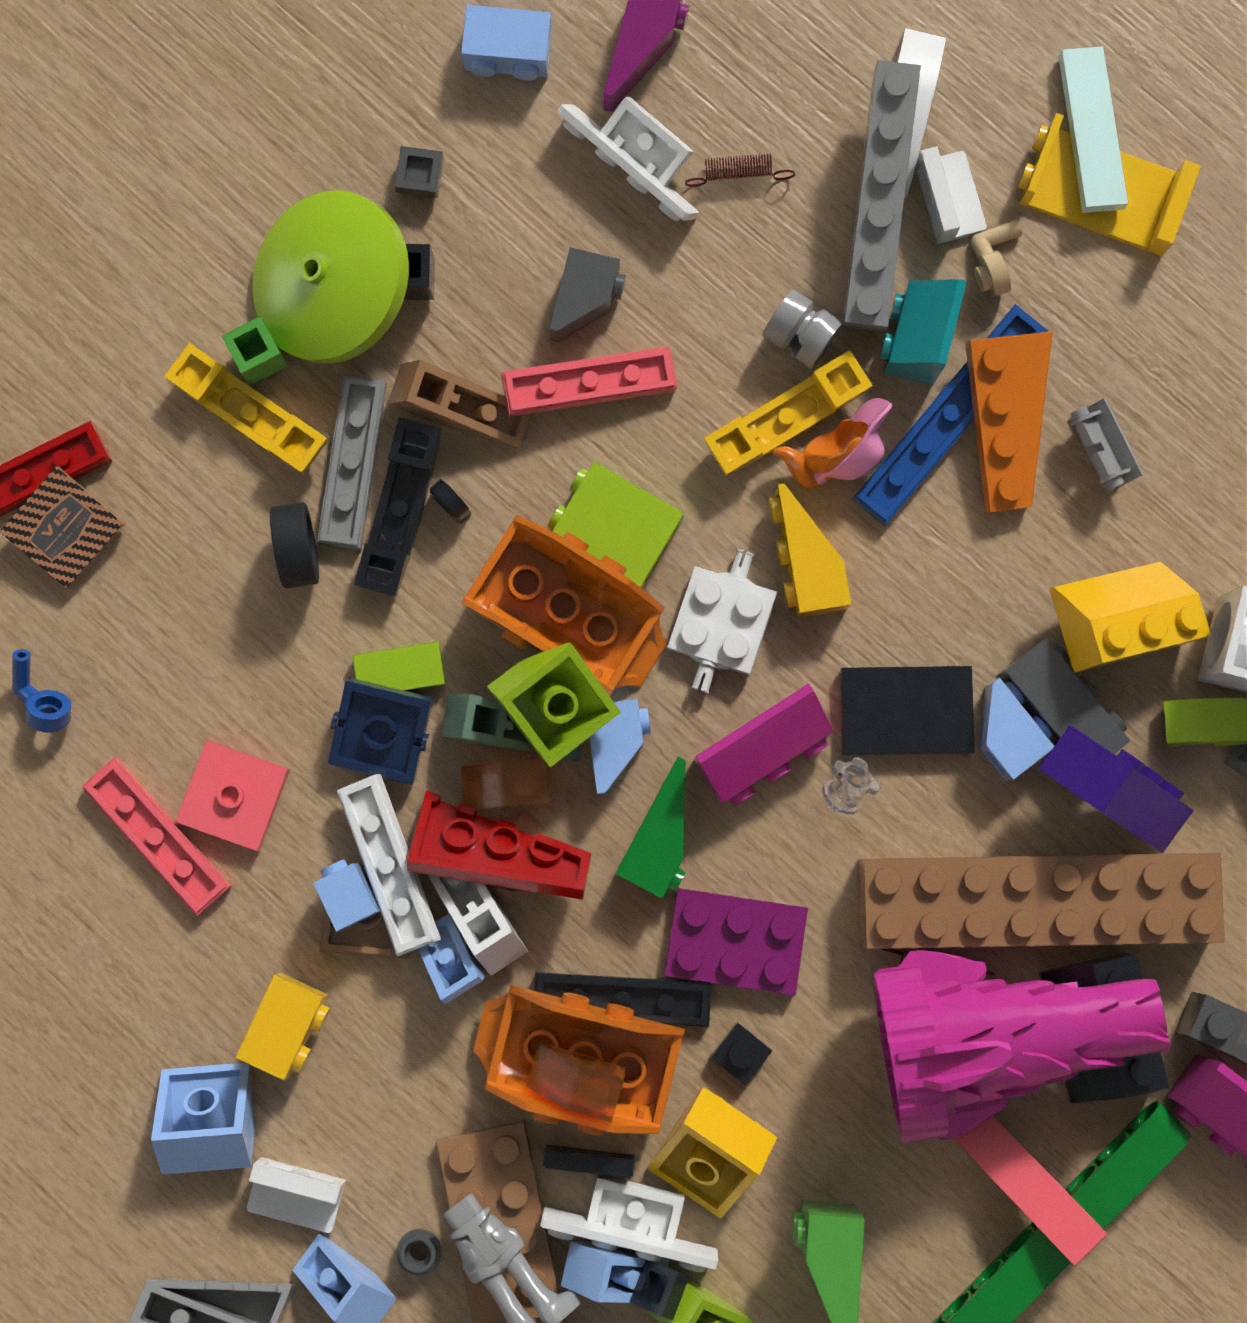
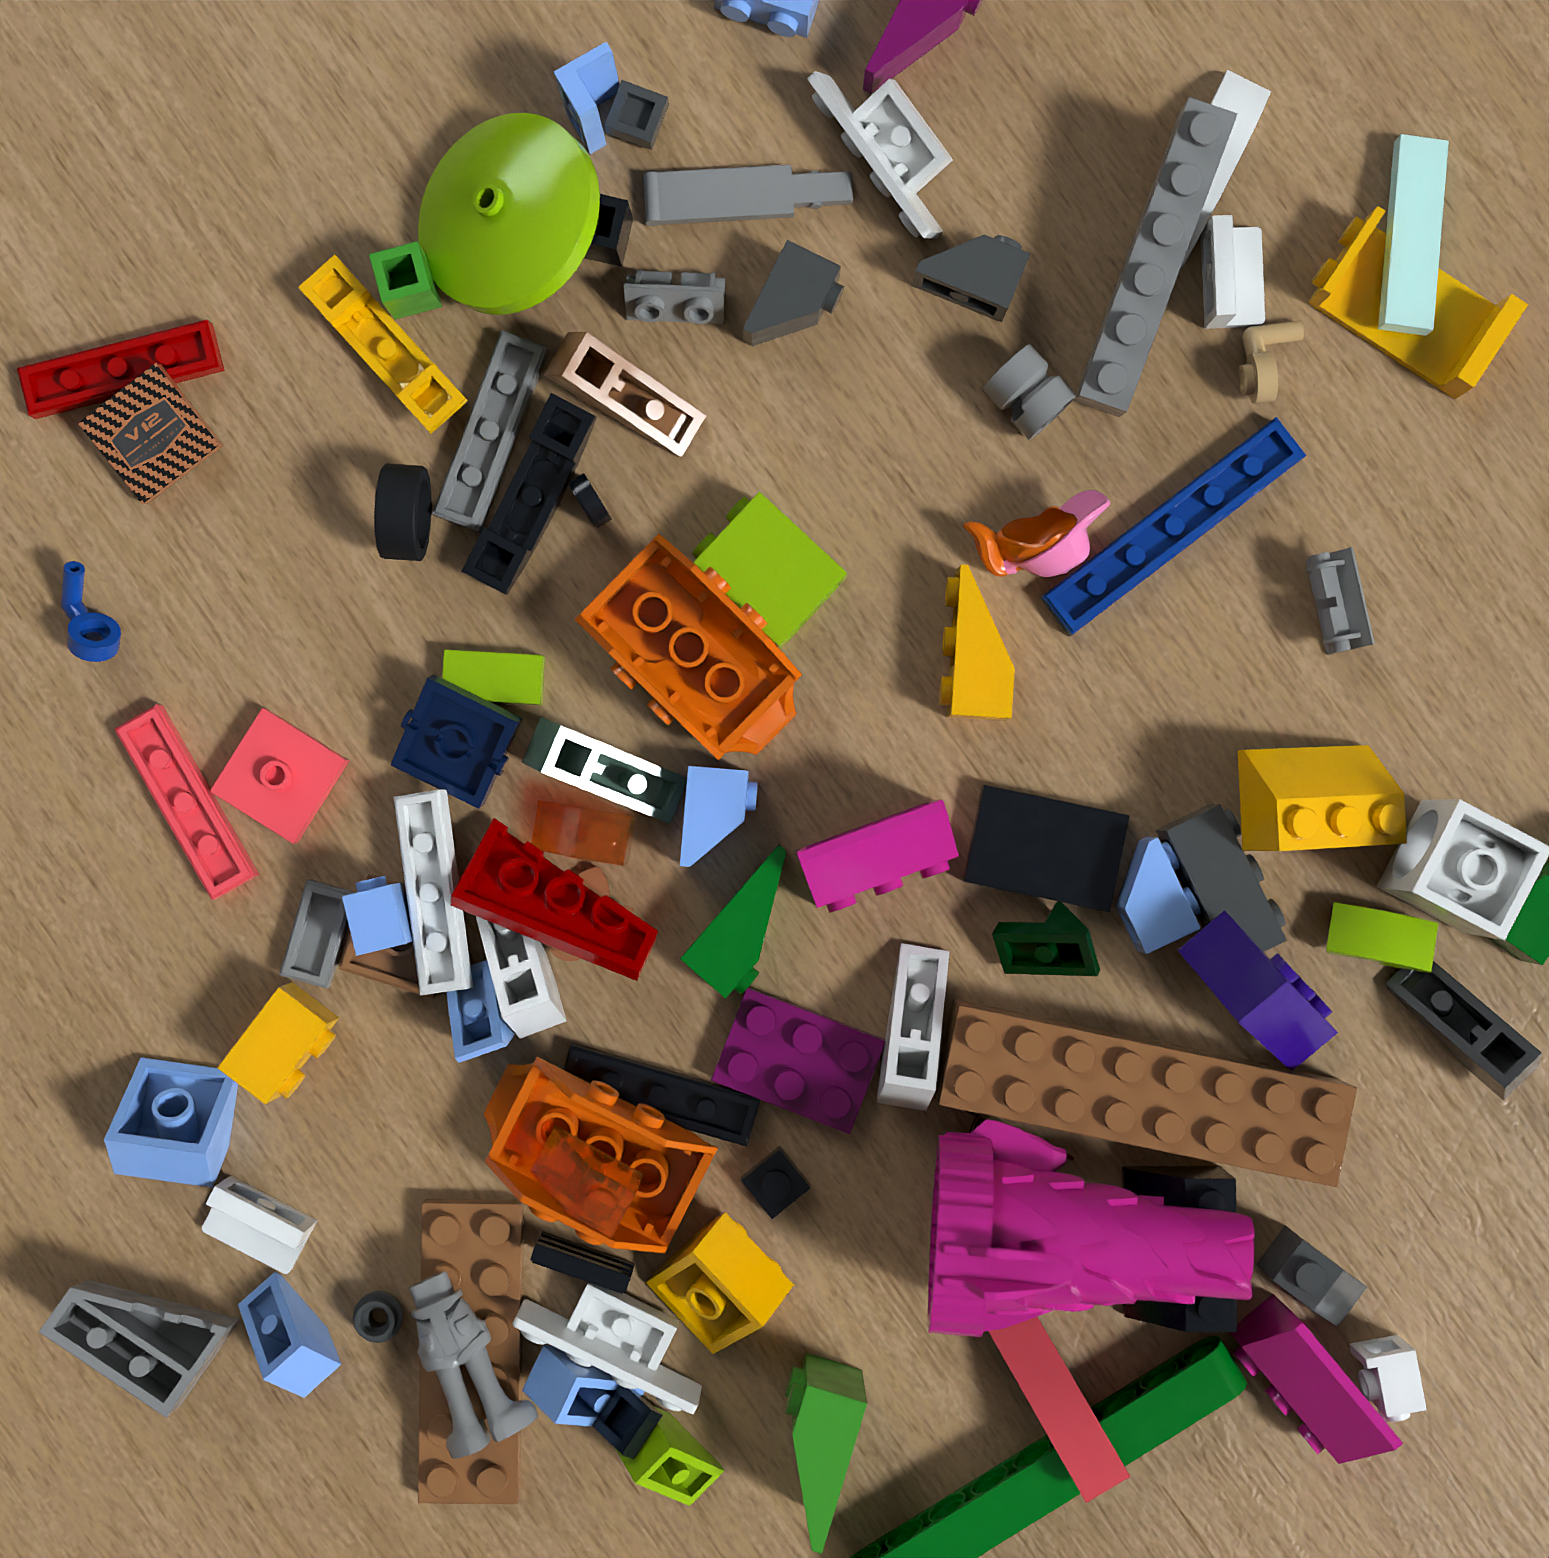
camera: 15 degrees right, 5 degrees up
lime slope [487,642,621,767] -> none
coral tile [501,347,678,417] -> none
white plate [668,549,777,694] -> none
dark red piece [685,153,795,187] -> none
yellow slope [703,350,873,476] -> none
clear brick [822,757,881,814] -> none
teal slope [879,279,967,386] -> none
orange wing [965,331,1053,513] -> none
none -> light grey tile [279,879,357,989]
none -> light blue panel [554,42,619,154]
none -> light grey hinge [624,269,726,324]
none -> light grey piece [642,165,853,226]
none -> white slope [877,943,950,1111]
none -> dark grey slope [911,234,1031,323]
none -> dark green slope [992,901,1100,977]

